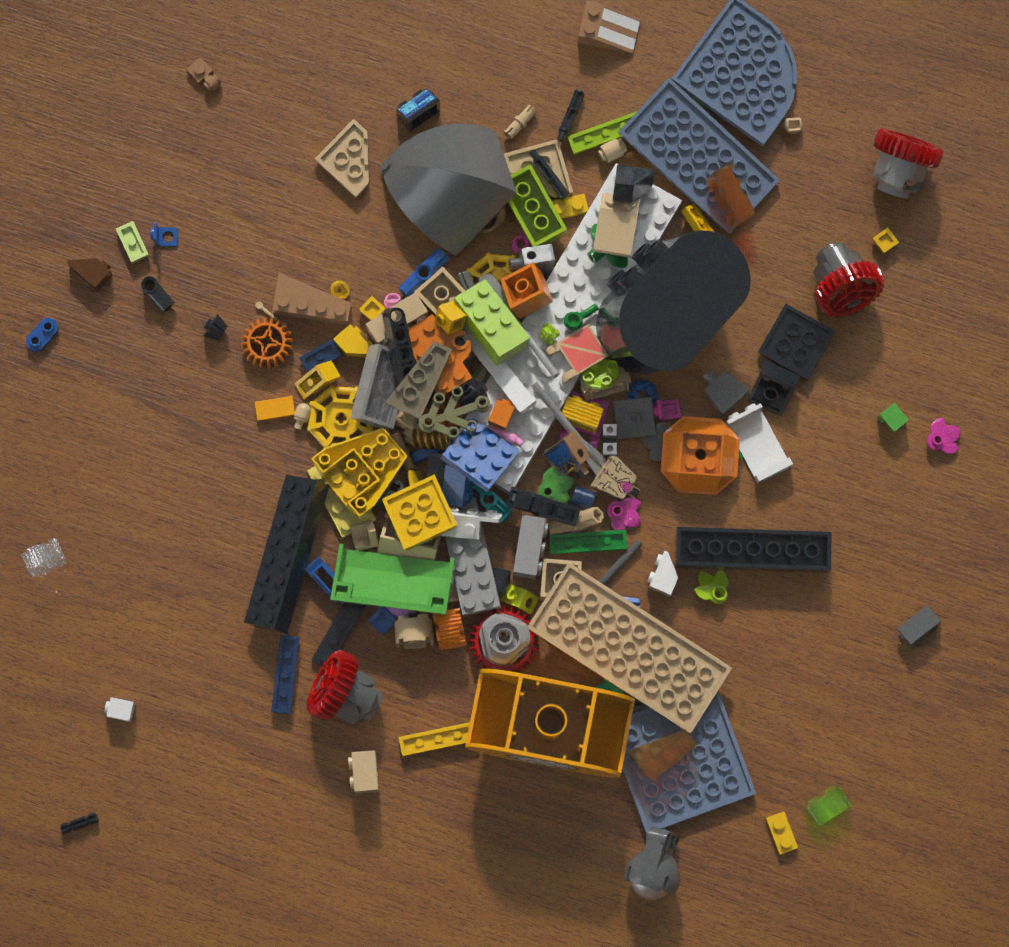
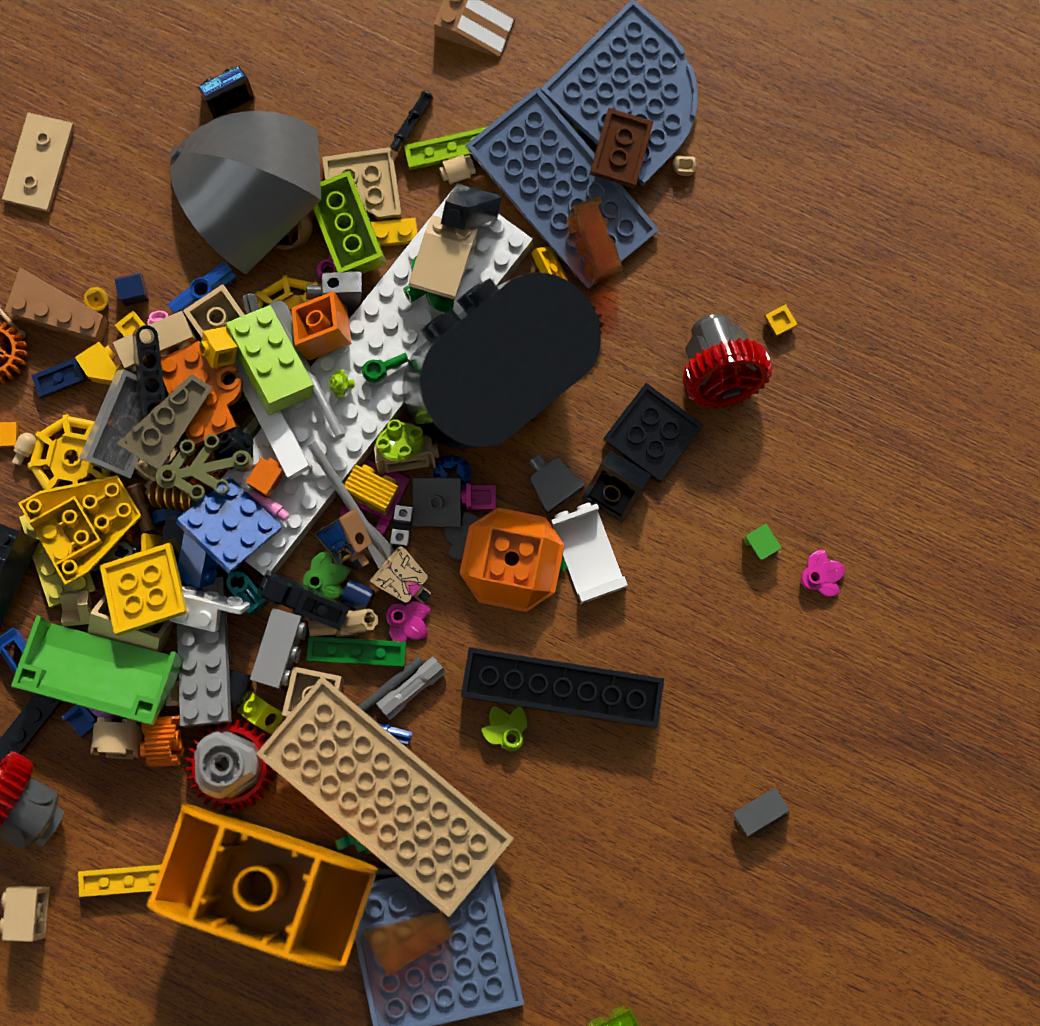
camera: 10 degrees right, 0 degrees up
yellow slope [294,360,341,400] -> none
tan plate [315,119,369,198] -> none
tan pin [503,105,537,140] -> none
black piece [529,150,570,200] -> none
flag [545,324,609,383] -> none
white slope [647,551,678,597] -> none
piece [873,128,944,199] -> none
none -> tan plate [2,113,74,212]
none -> dark blue piece [115,272,149,306]
none -> light grey axle [376,656,446,720]
none -> reddish brown plate [589,108,653,188]

